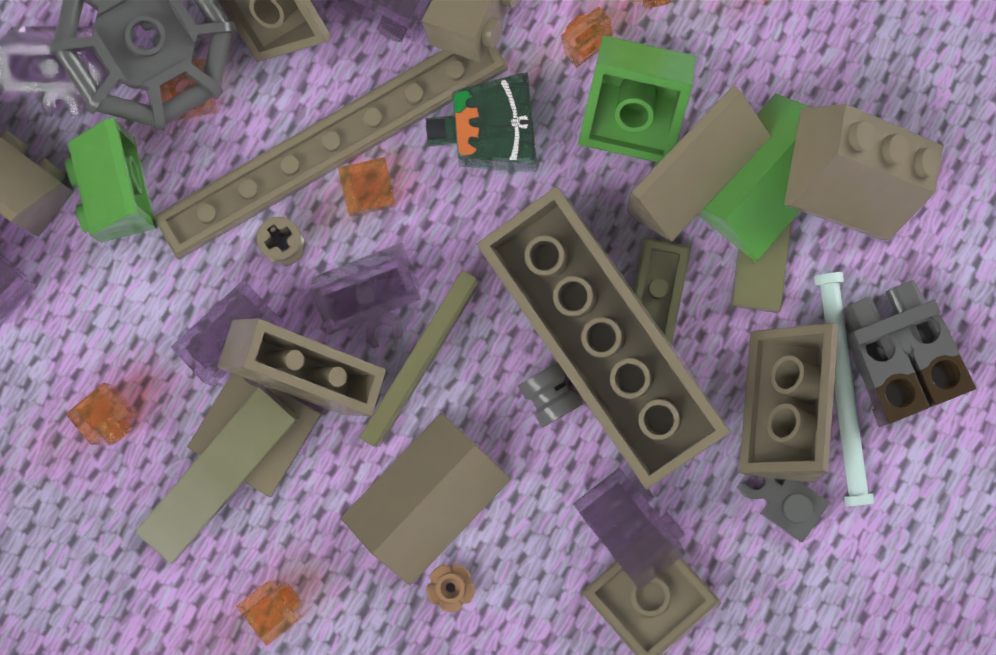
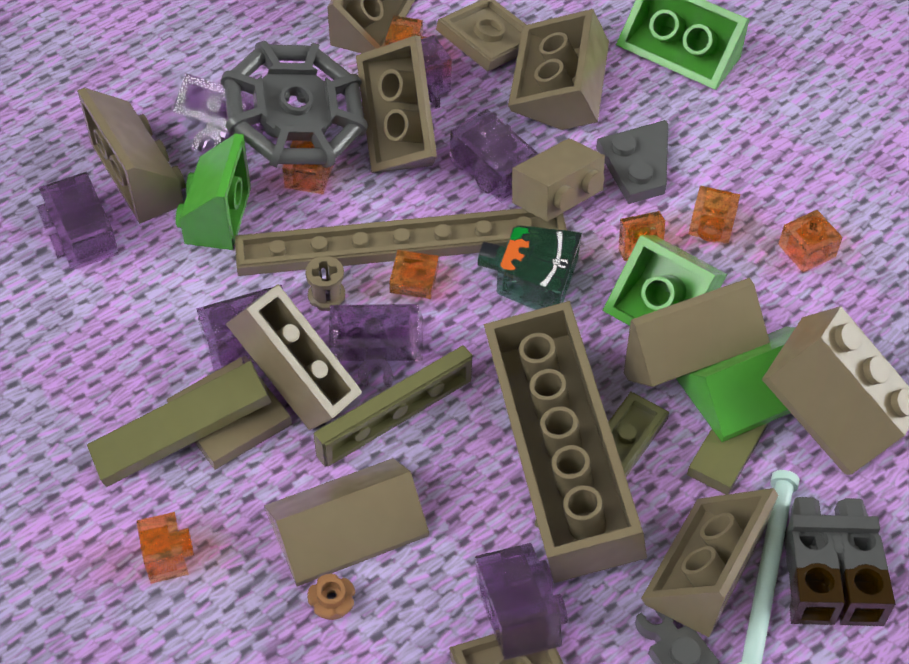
camera: 25 degrees right, 30 degrees down
clear orange plate [66,382,139,446] -> none
dark grey wheel [518,363,583,428] -> none

